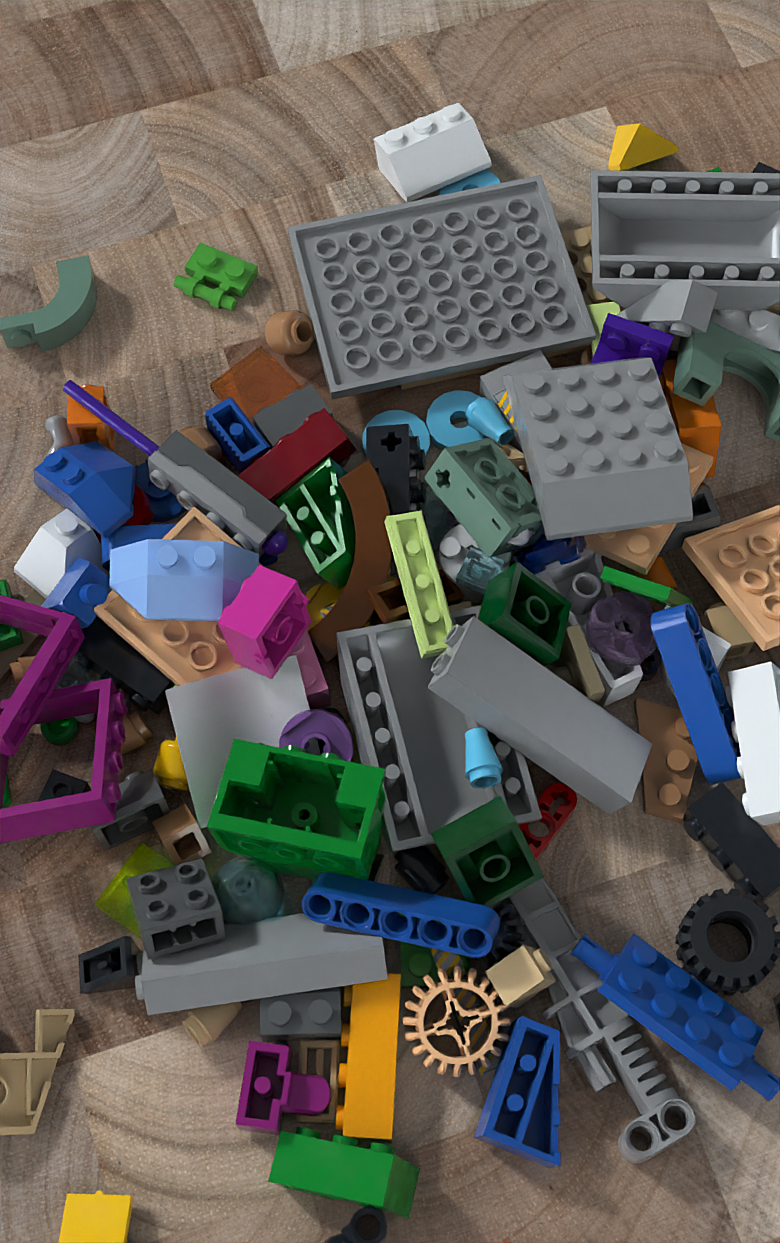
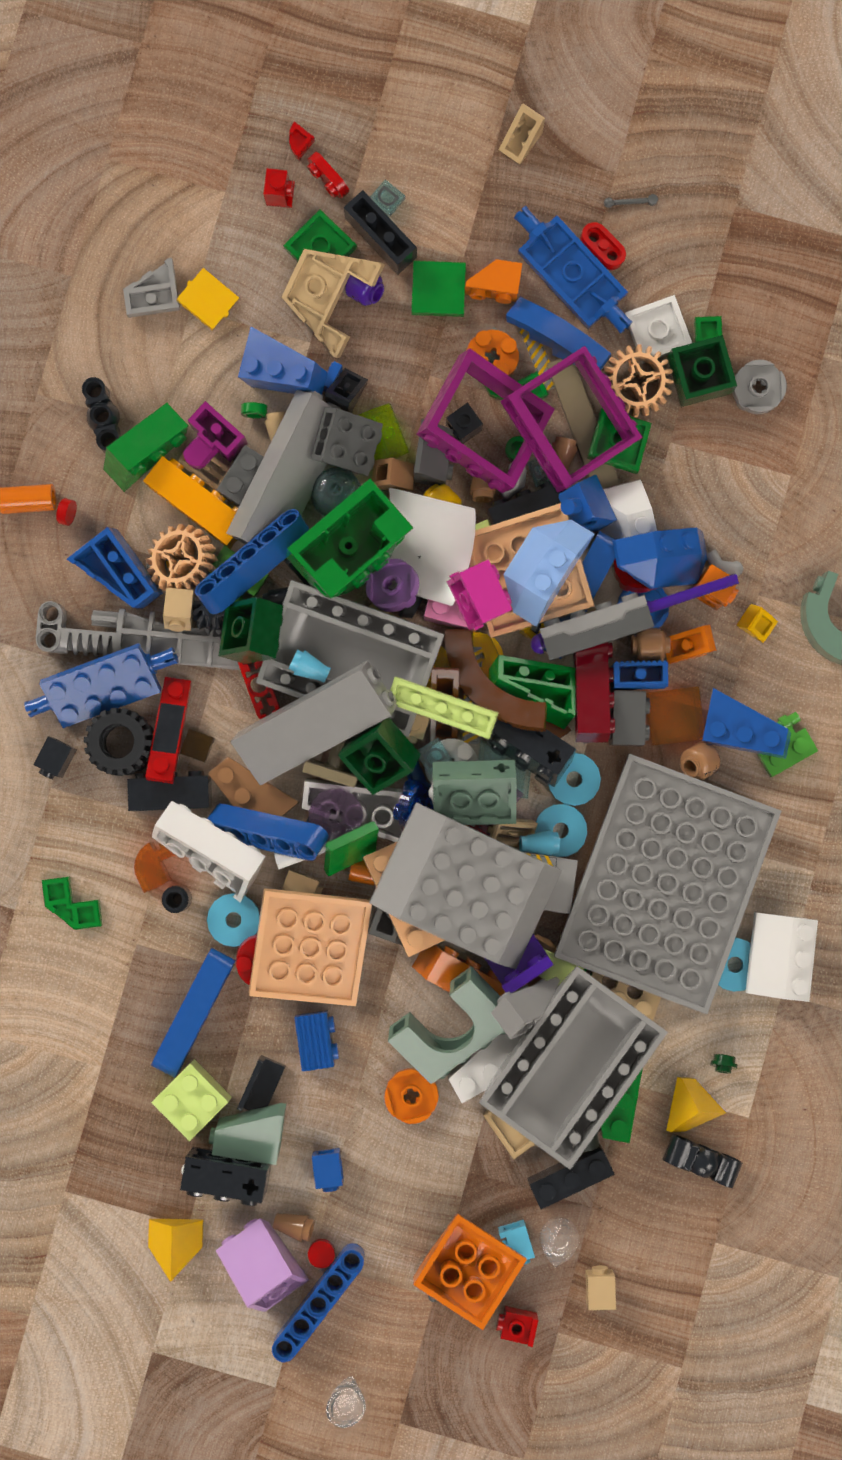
camera: 125 degrees right, 20 degrees up
none -> red tile [56,498,77,526]
none -> red plate [145,677,192,784]
none -> dark brown tile [180,729,215,763]
none -> wedge [238,327,328,395]
none -> green tile [241,402,268,419]
none -> blue tile [323,361,343,392]
none -> black piece [663,1134,743,1188]
none -> orange slope [666,625,717,664]
none -> blue wedge [702,688,791,759]
none -> dark green plate [710,1054,738,1074]
none -> yellow slope [737,604,778,643]

